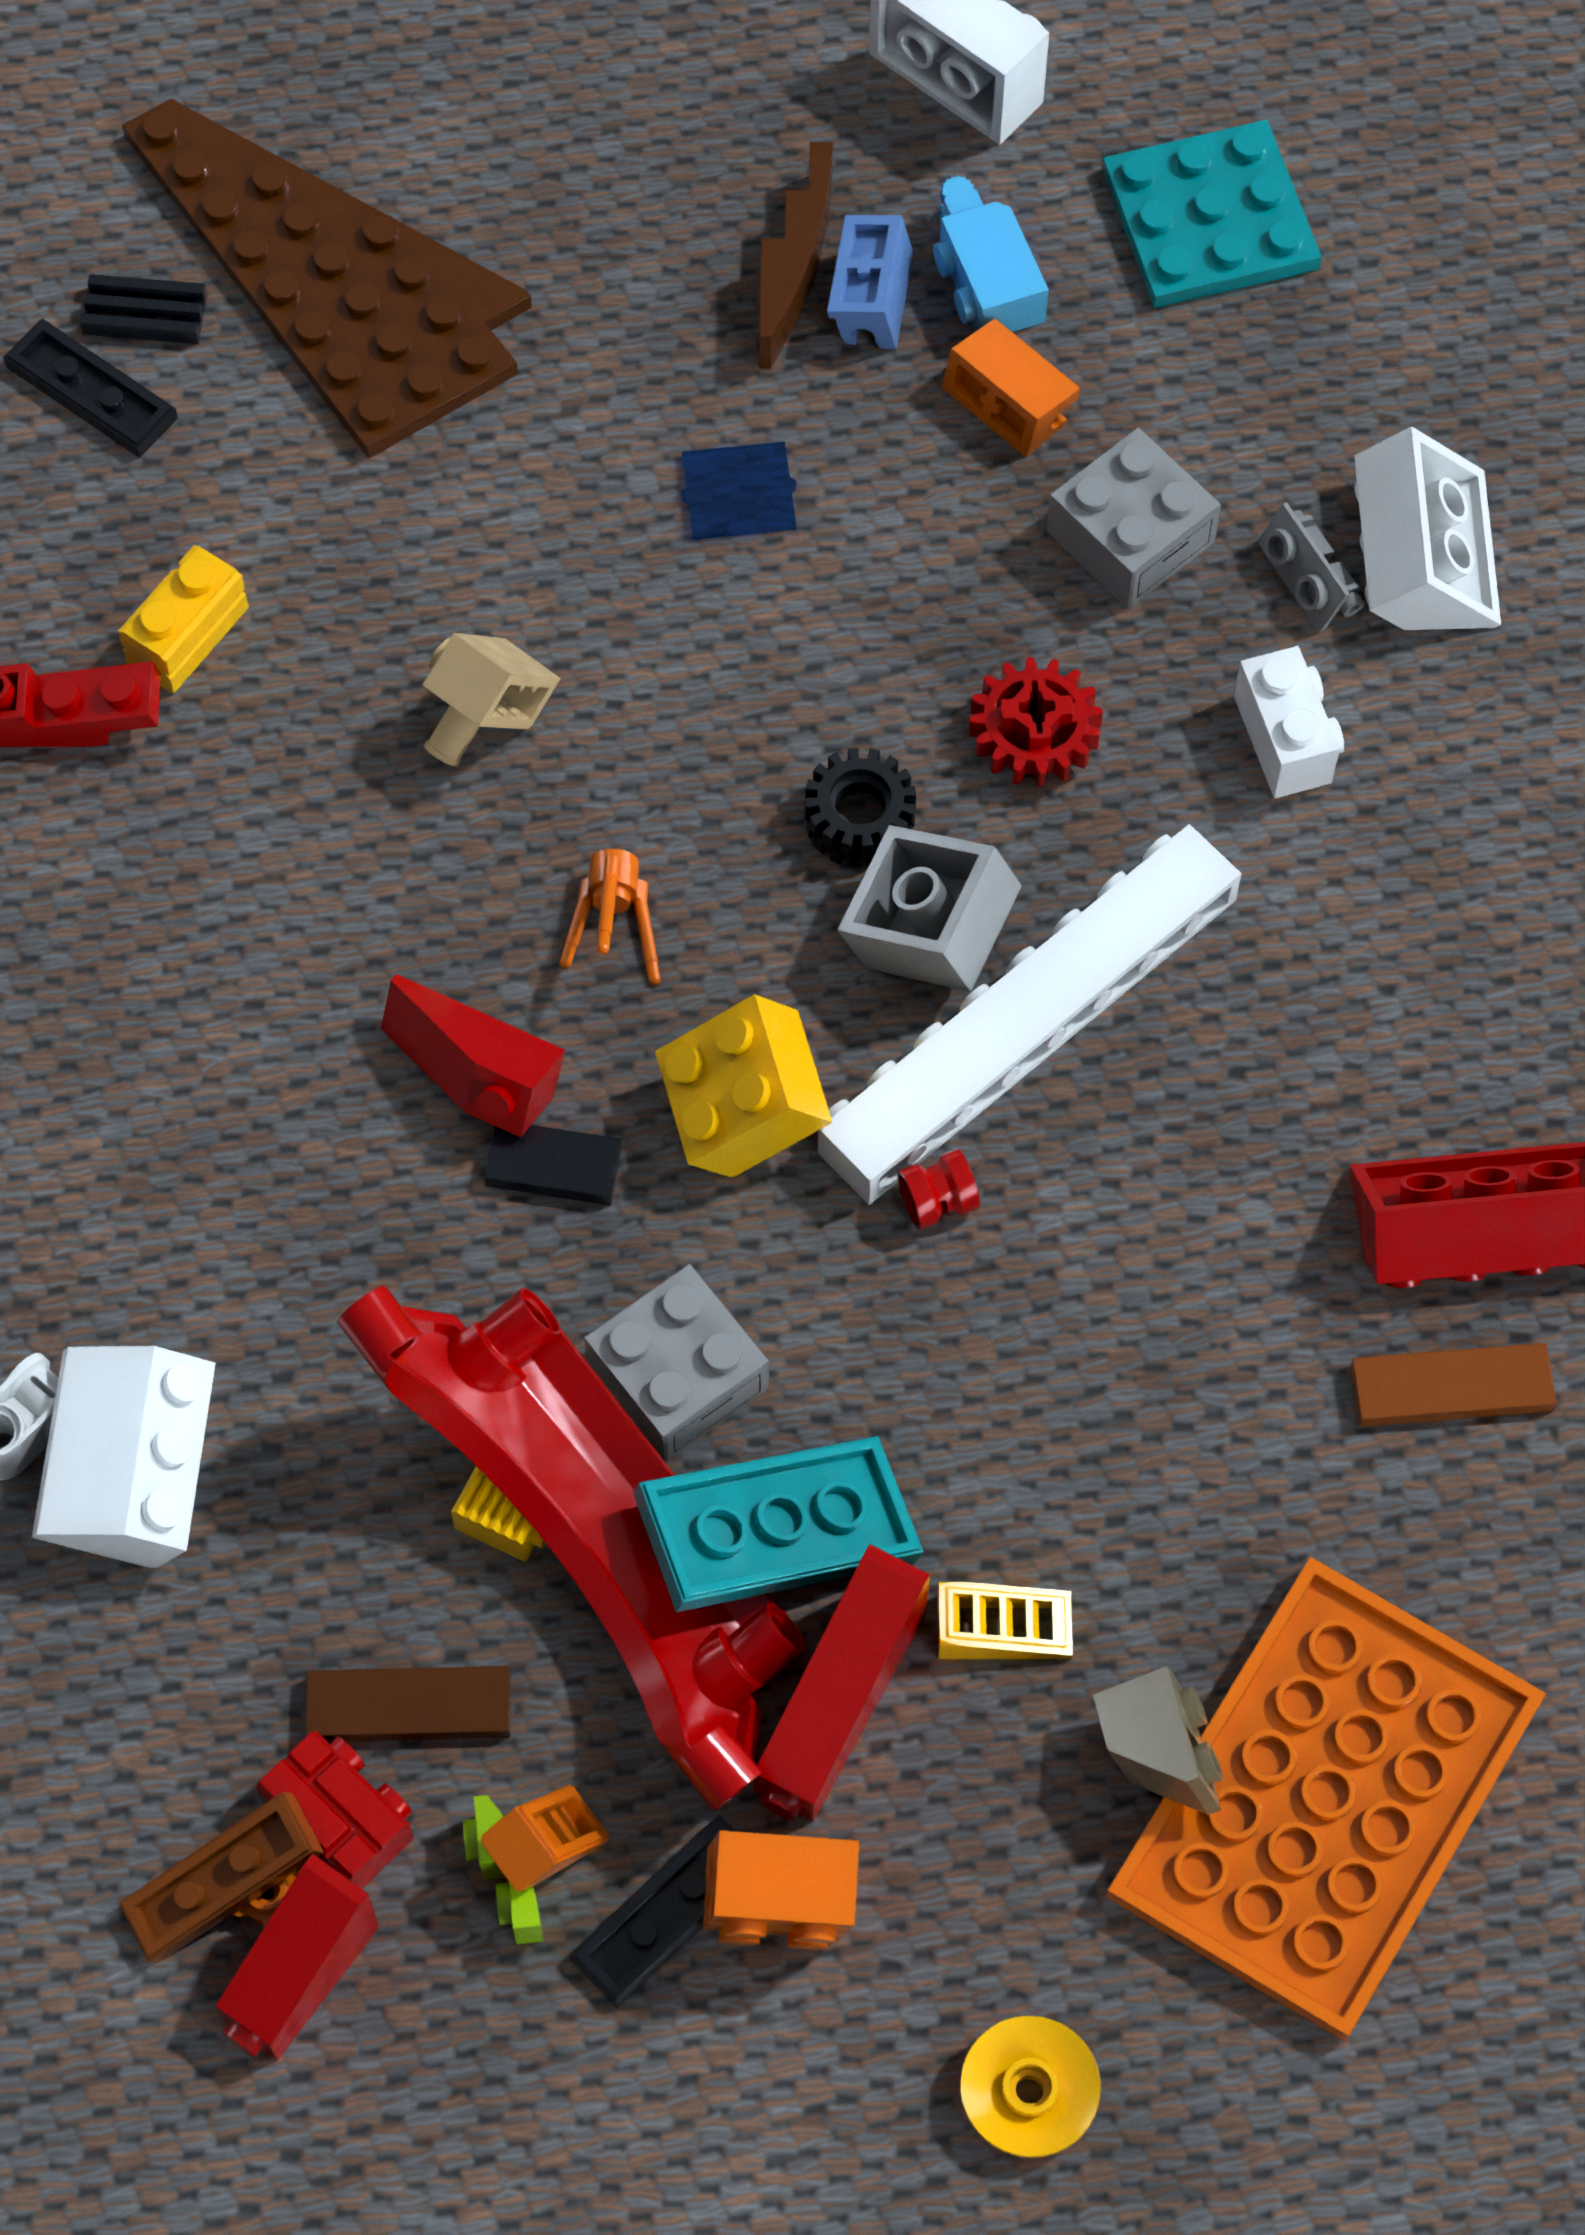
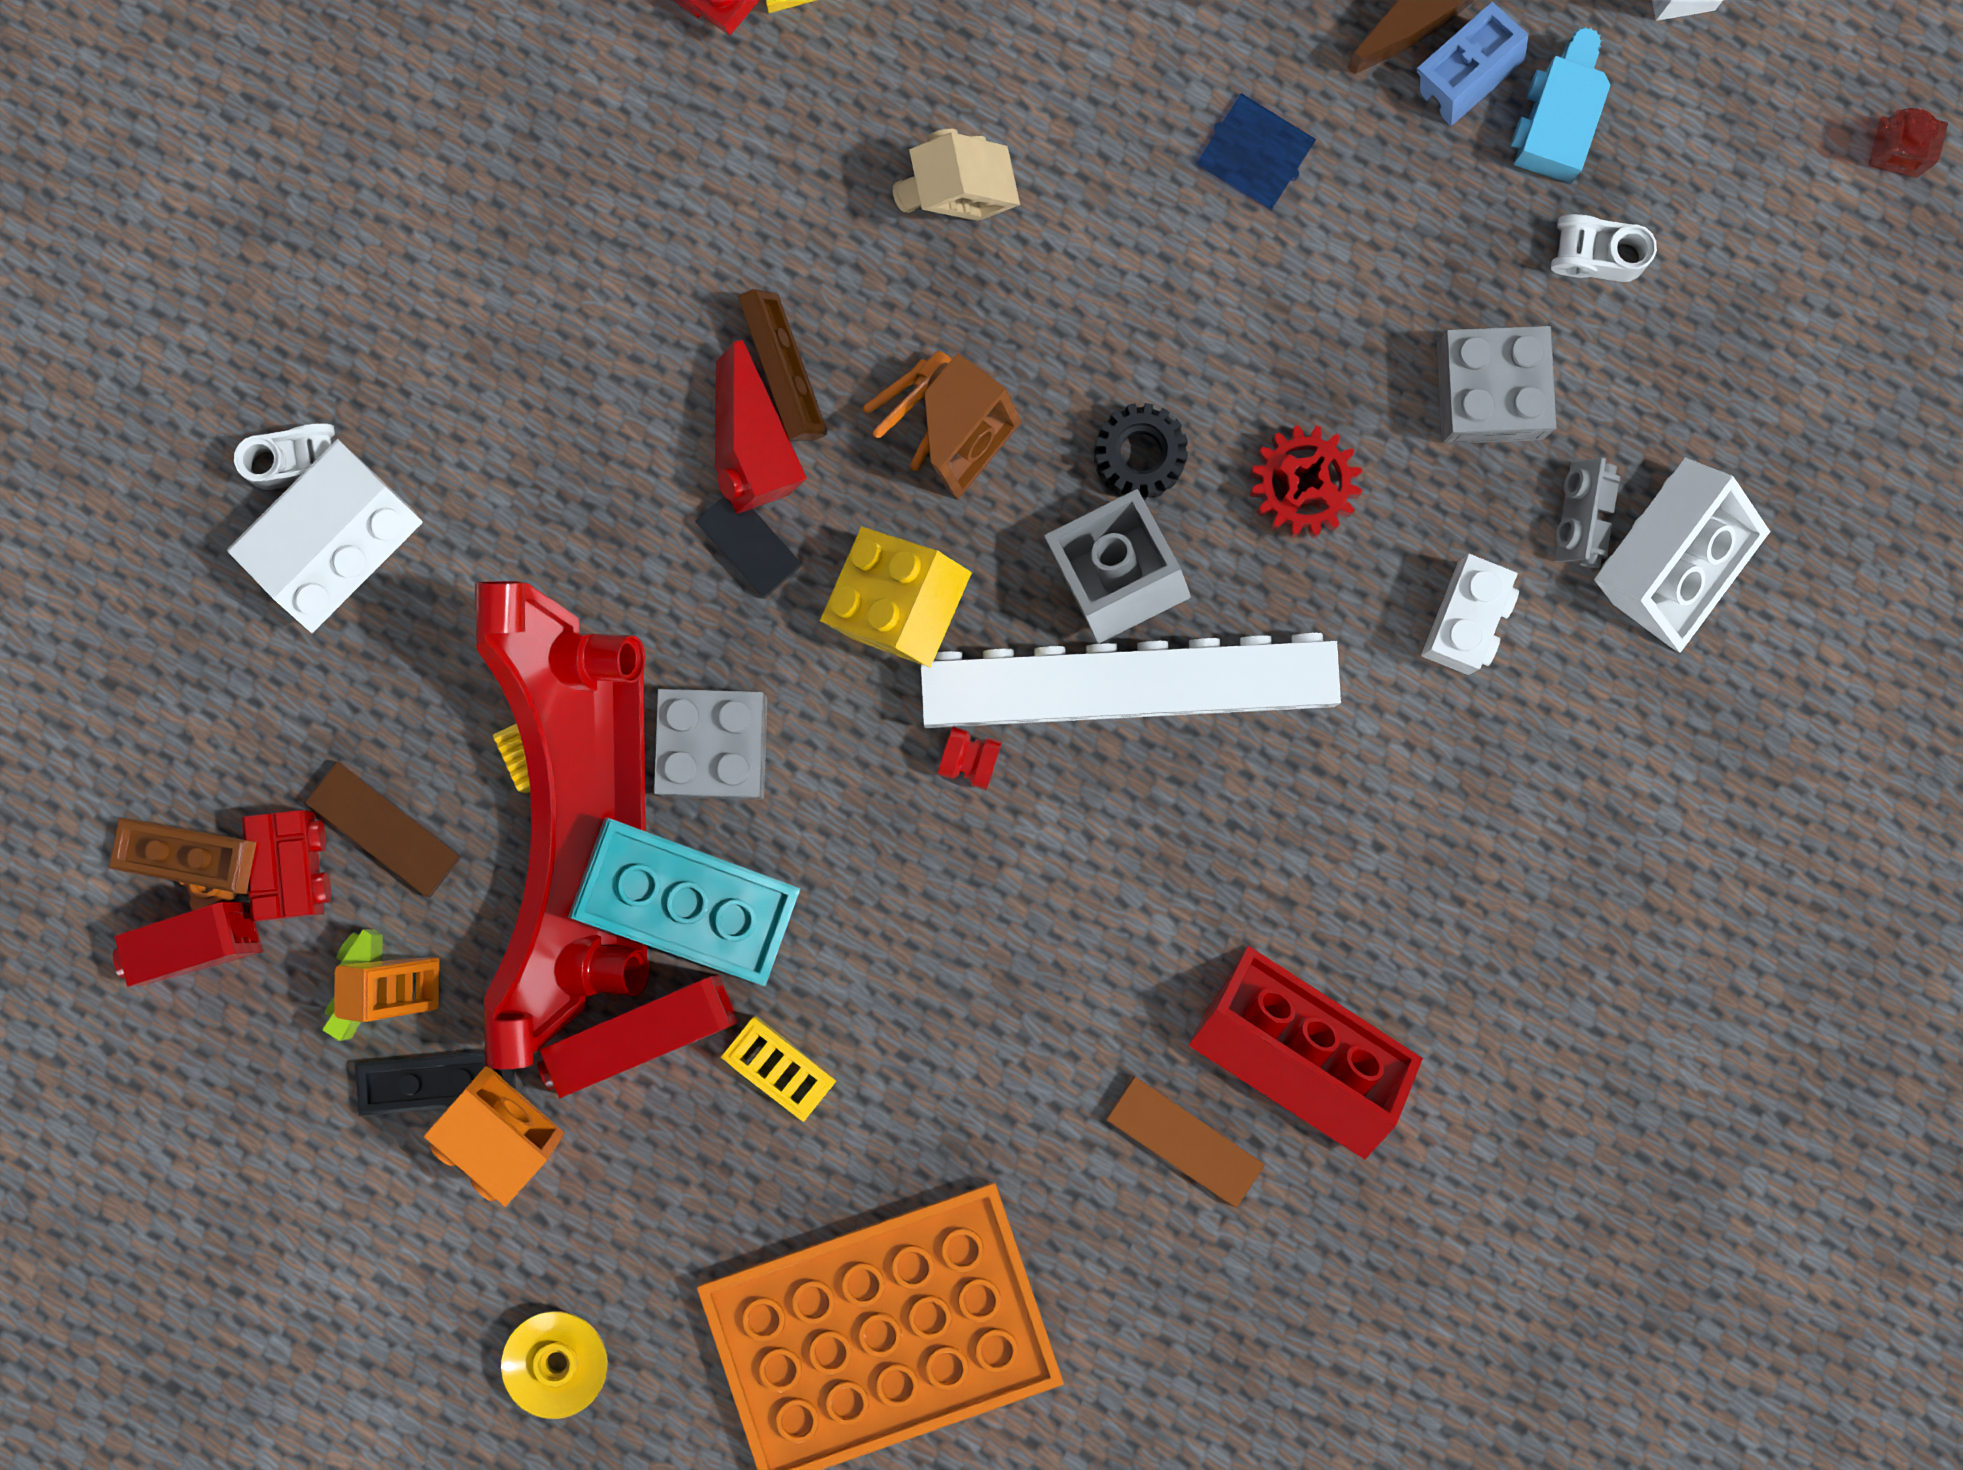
camera: 35 degrees right, 20 degrees up
orange hinge [941,318,1081,458] -> none
dark tan slope [1093,1666,1223,1815] -> none
teal plate [1102,119,1322,308] -> none
none -> reddish brown tile [738,289,827,441]
none -> dark orange slope [925,352,1022,500]
none -> white piece [1551,214,1657,282]
none -> clear red brick [1868,108,1948,178]

